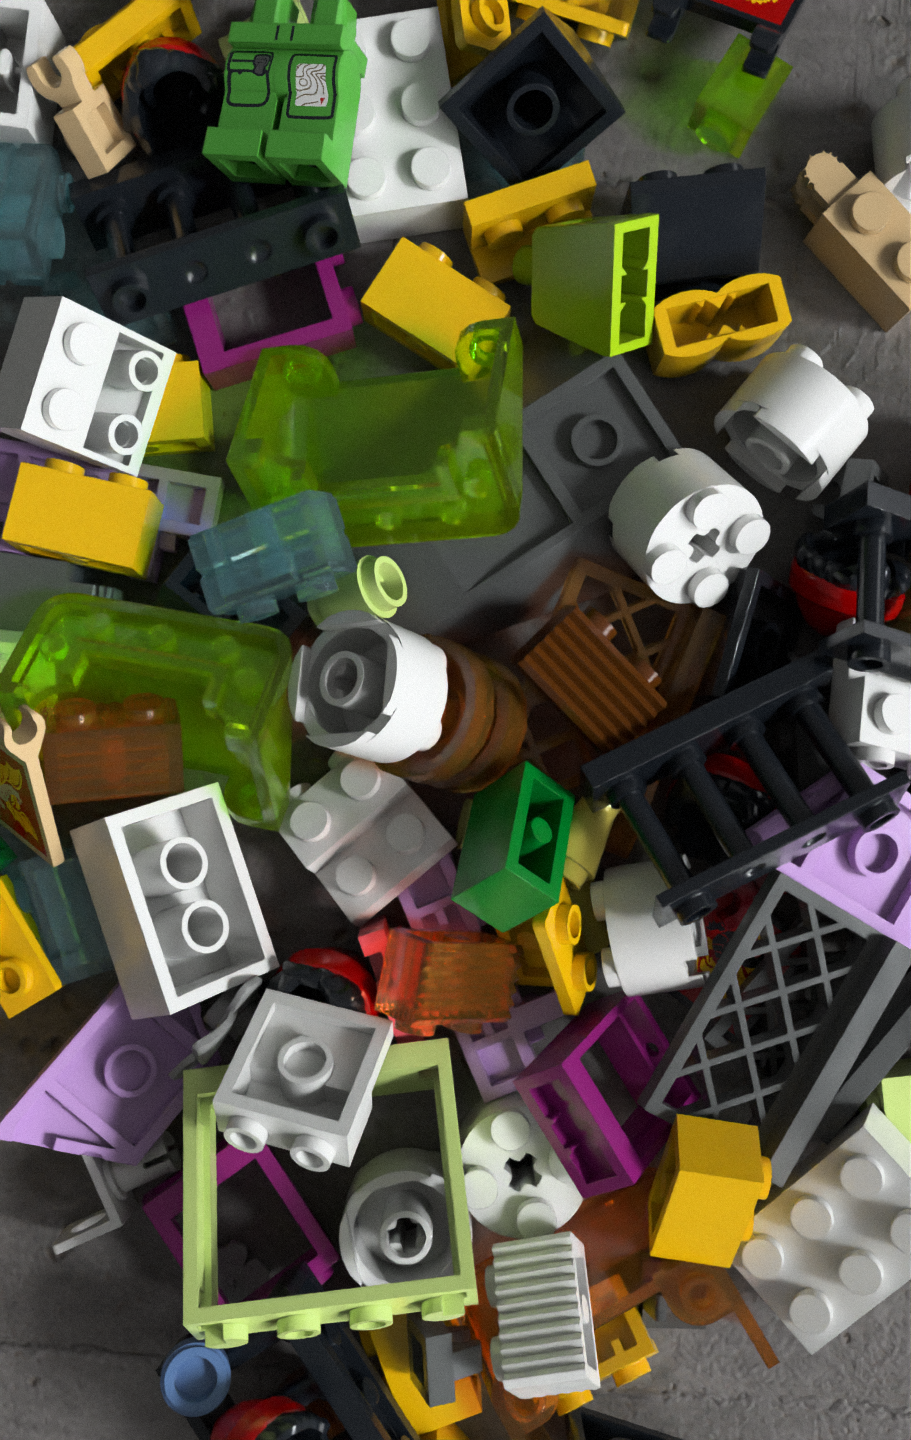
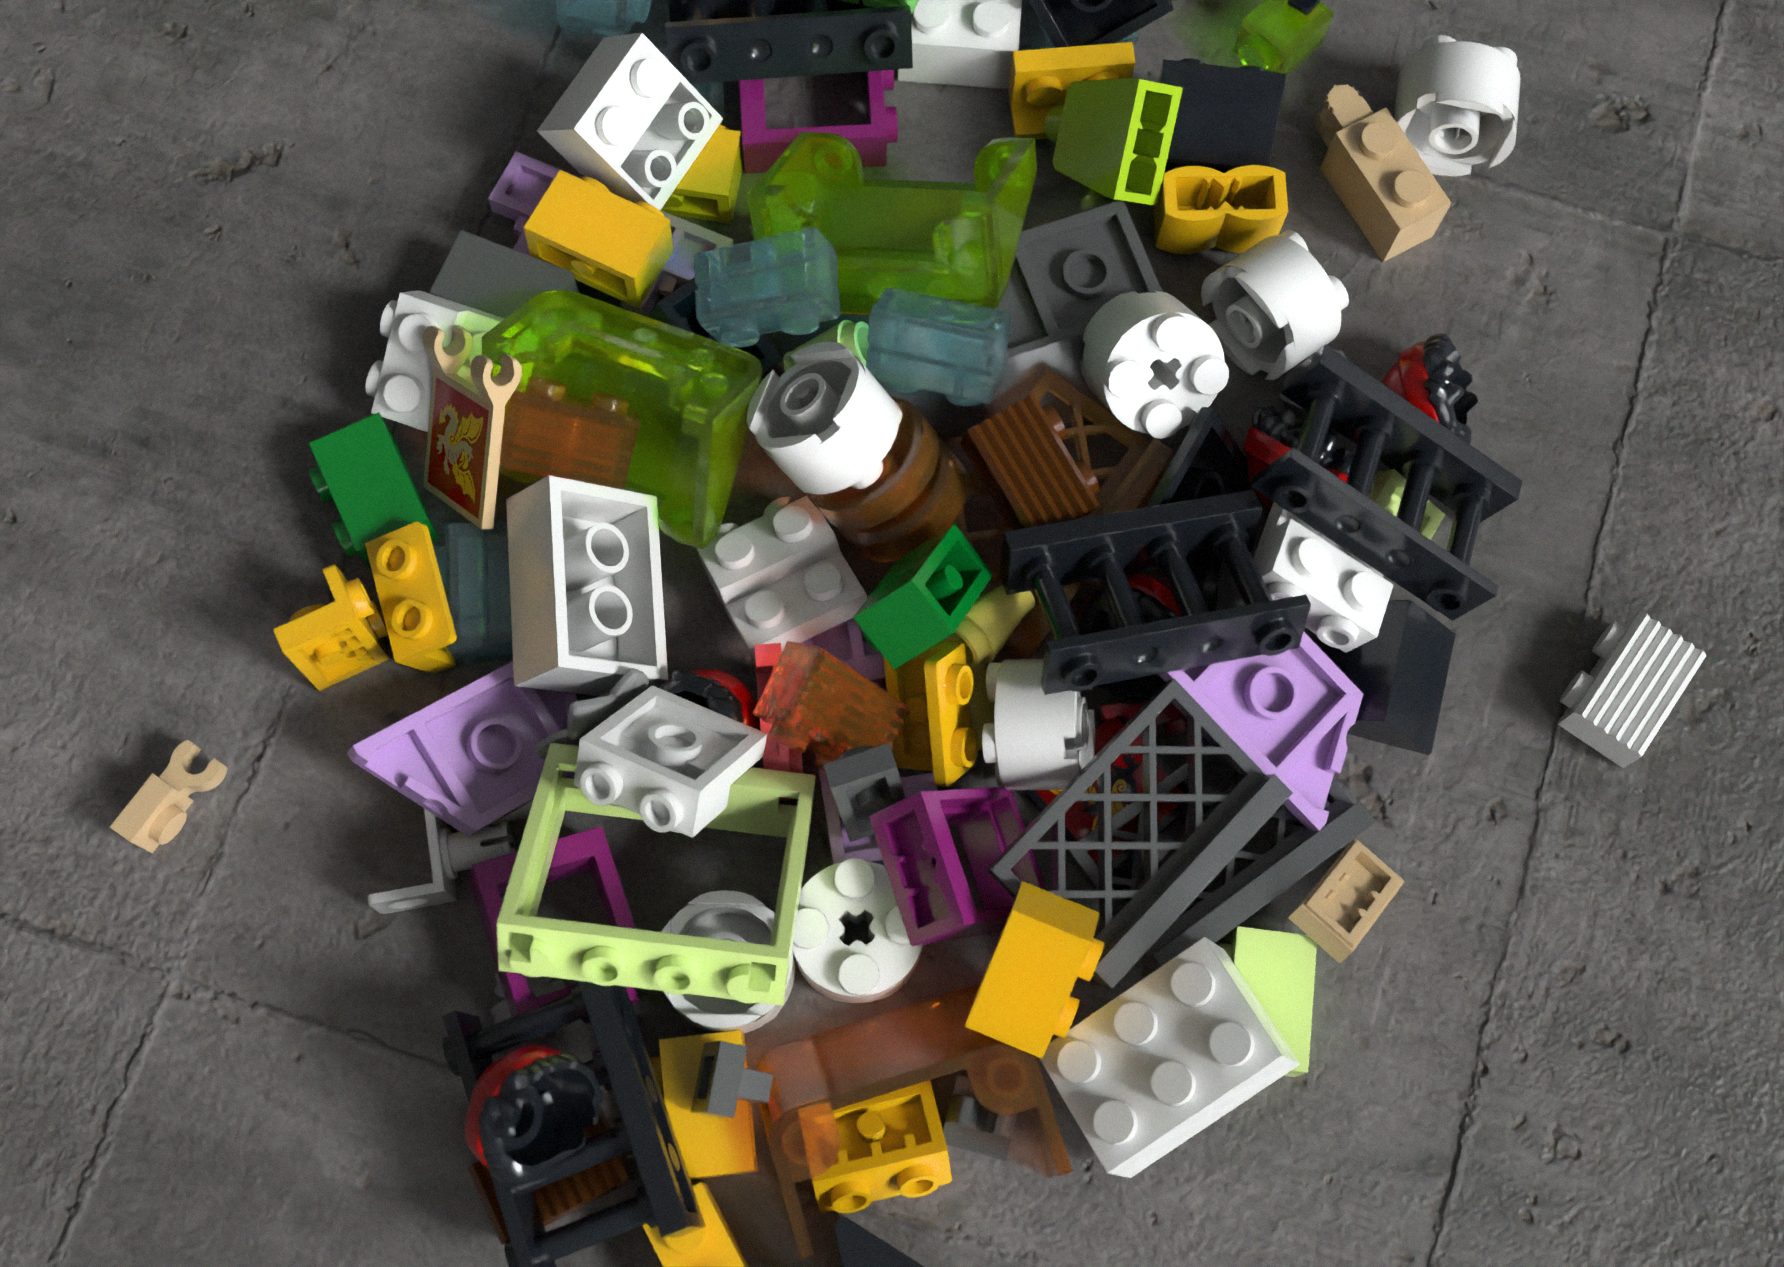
camera: 15 degrees right, 15 degrees down
medium blue tile [160,1337,231,1417] -> none
yellow brick [360,236,511,386] -> none
white brick [485,1231,601,1399] -> none
none -> dark grey plate [823,743,906,842]
none -> clear light blue brick [866,287,1012,406]

